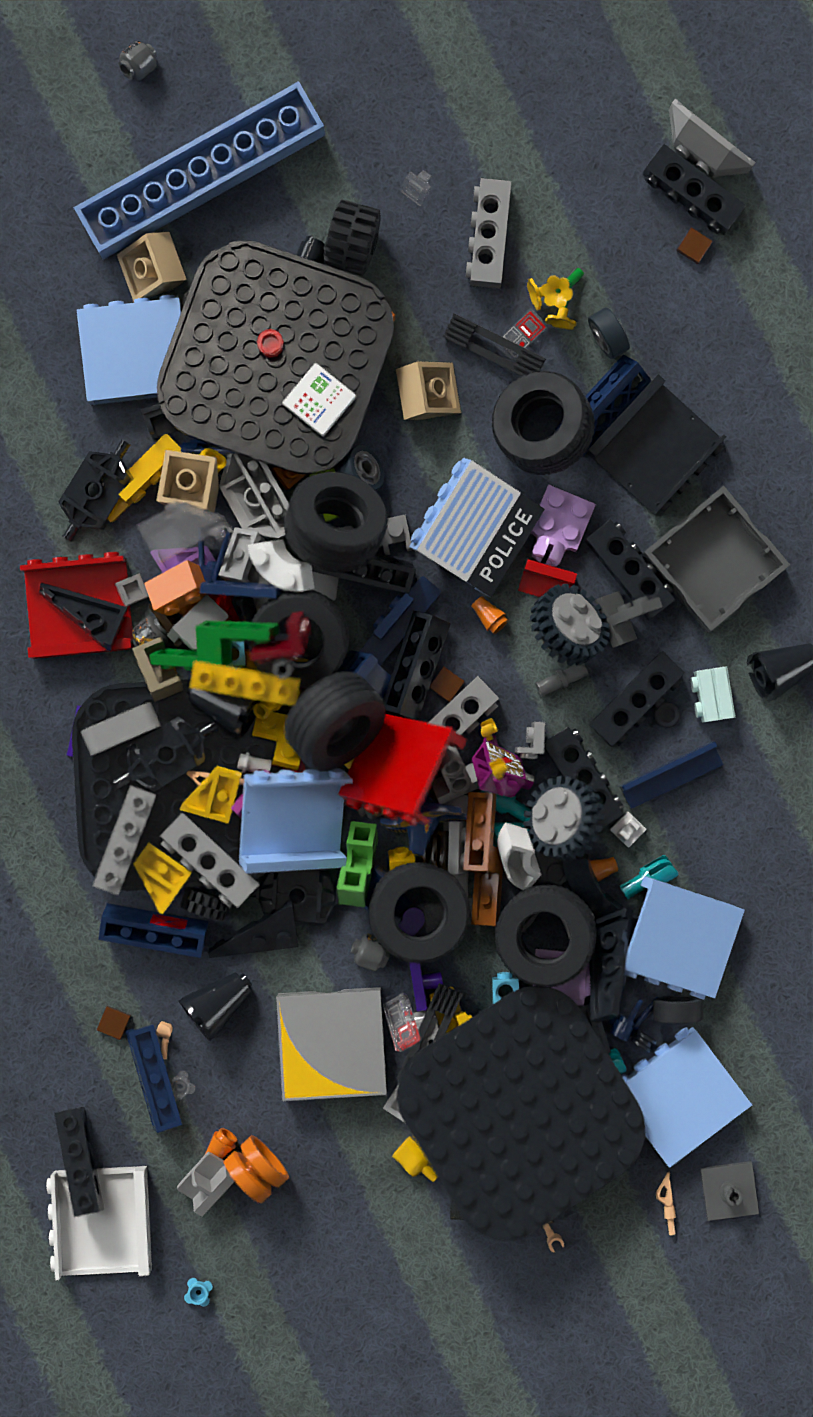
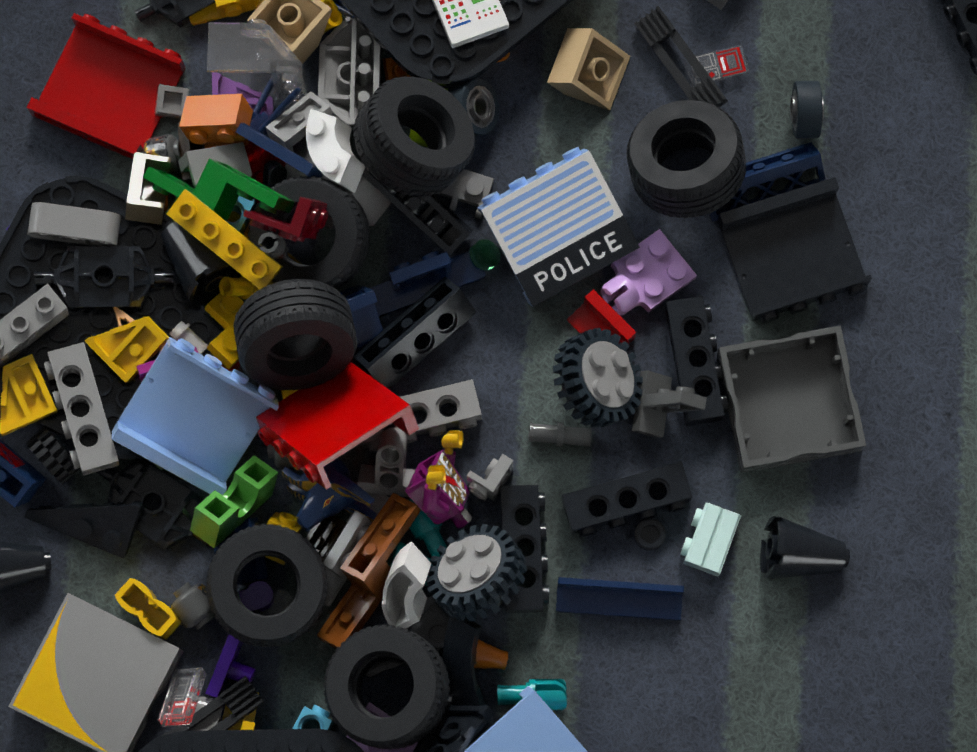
camera: 30 degrees right, 10 degrees down
black wing [39,582,127,651] -> none
reddish brown tile [429,667,464,702] -> none
orange cone [471,596,509,634] -> none
yellow plant [527,268,584,330] -> none
white tile [609,811,647,848] -> none
reddish brown tile [677,228,713,264] -> none
none -> yellow brick [115,578,181,640]
none -> clear green tile [470,239,501,271]

